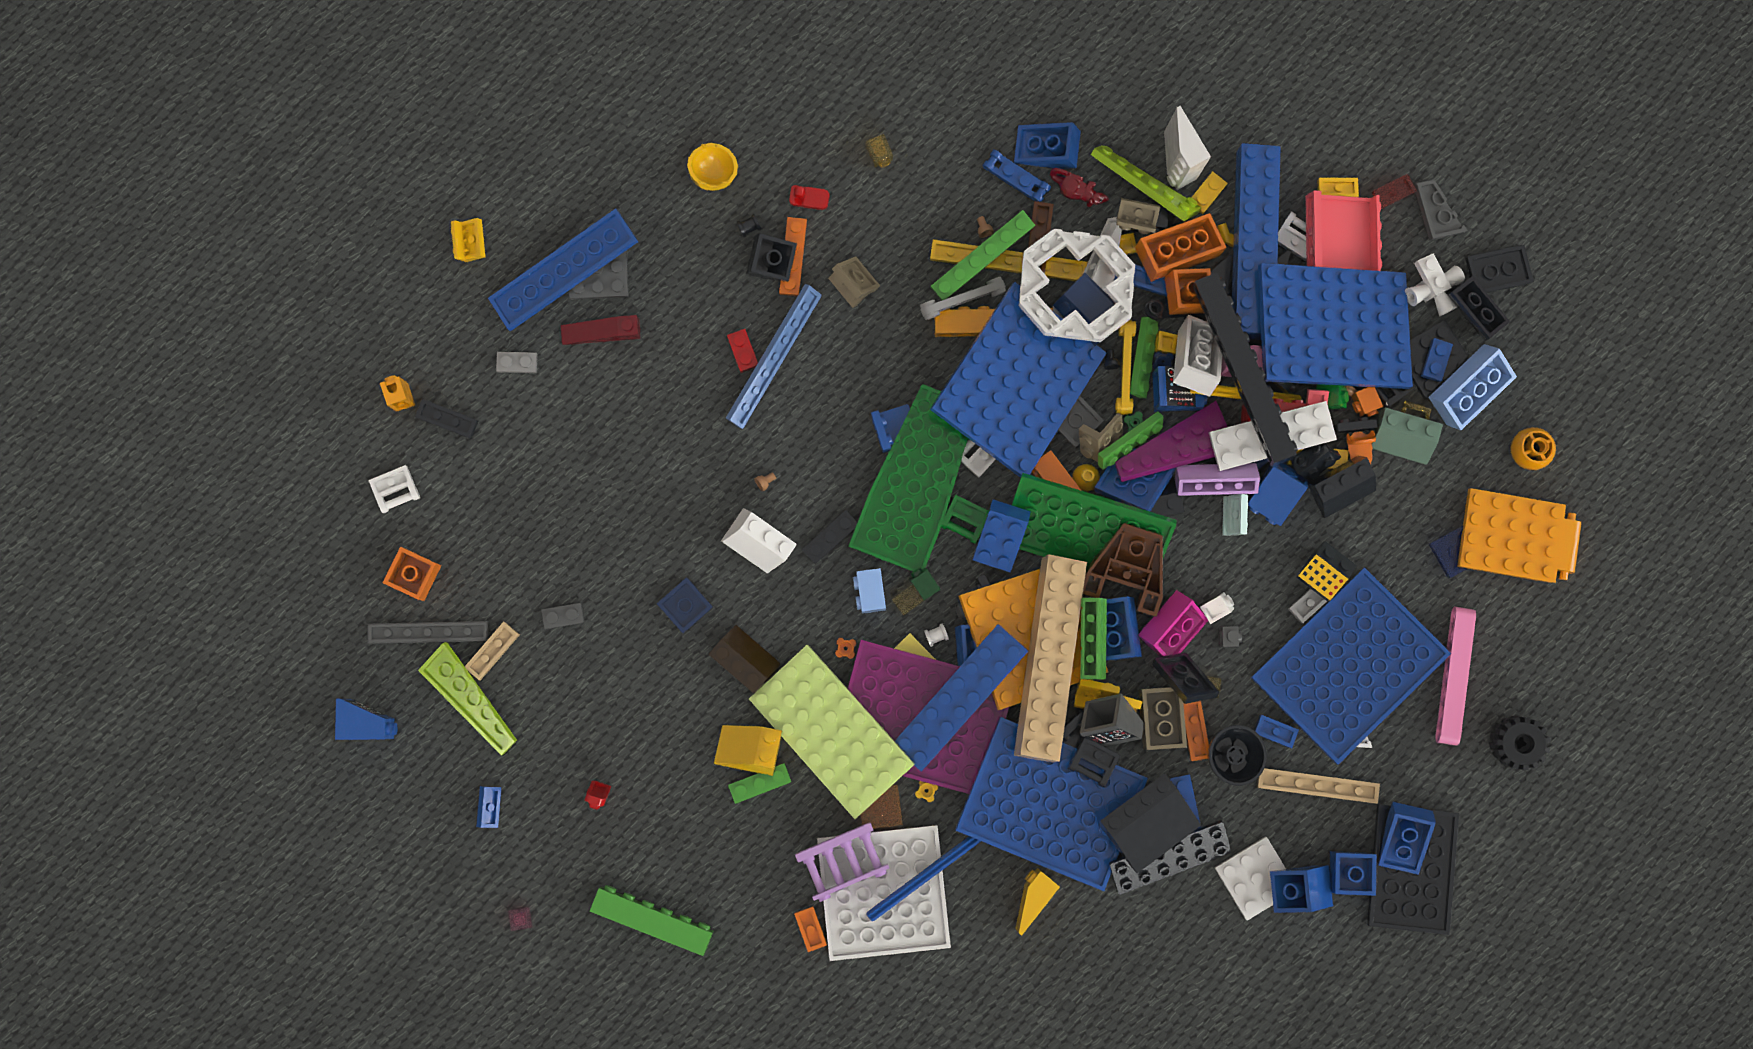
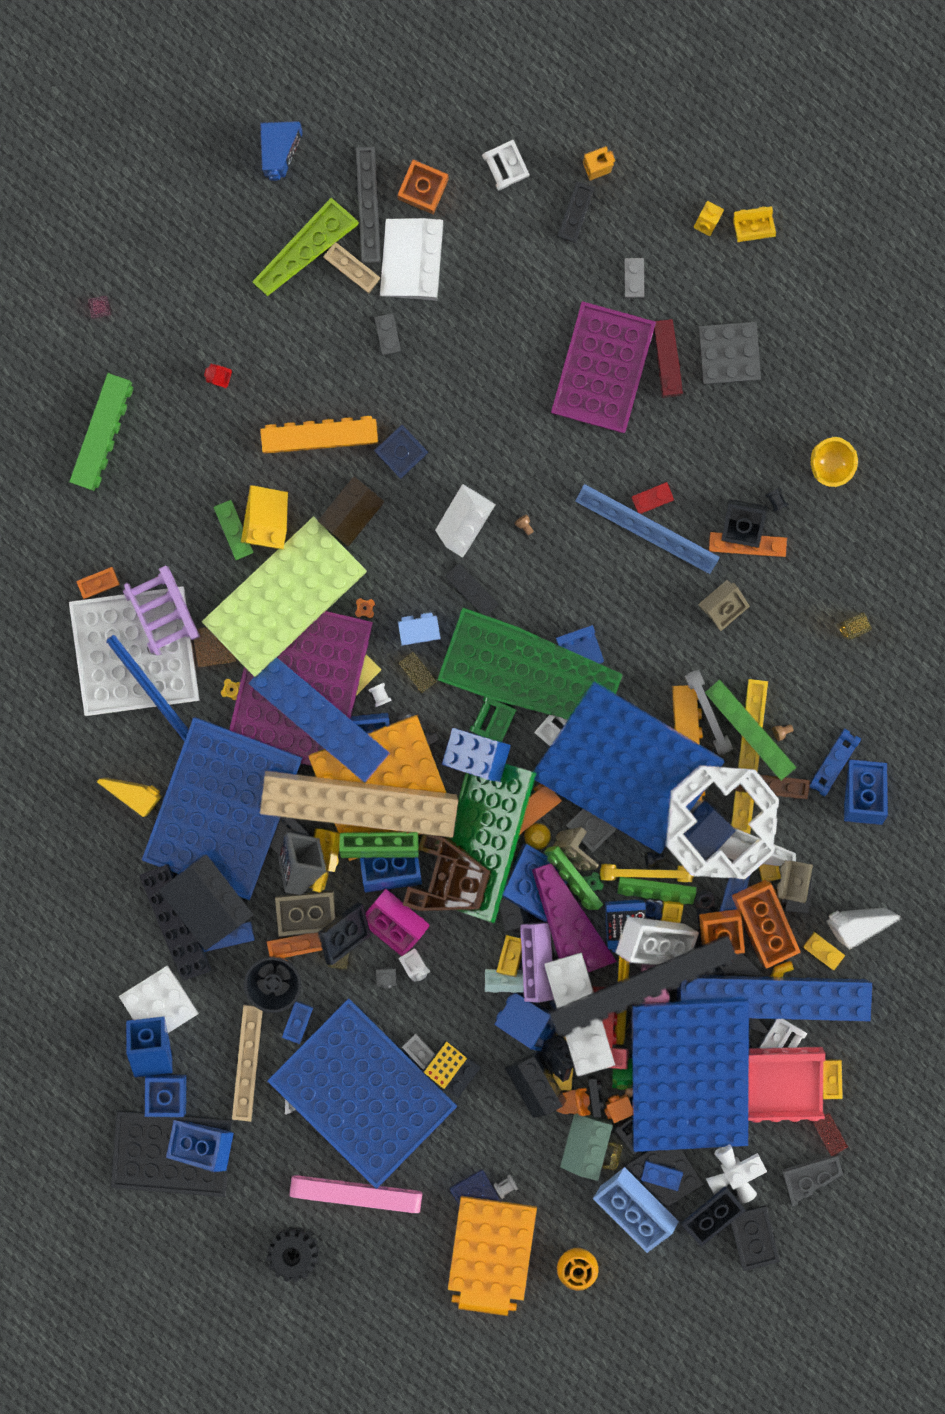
camera: 95 degrees right, 5 degrees up
plate [476,786,501,828] -> none
blue plate [488,209,638,331] -> none
red piece [789,185,829,210] -> none
dark green brick [909,568,940,600] -> none
dark red animal [1050,167,1109,207] -> none
black plate [1067,736,1121,787] -> none
lime wing [1091,145,1201,221] -> none
none -> light orange brick [260,416,378,454]
none -> white slope [380,218,443,301]
none -> light grey bush [493,1175,518,1199]
none -> yellow plate [496,935,522,977]
none -> magenta plate [551,301,656,434]
none -> yellow bracket [694,201,724,236]

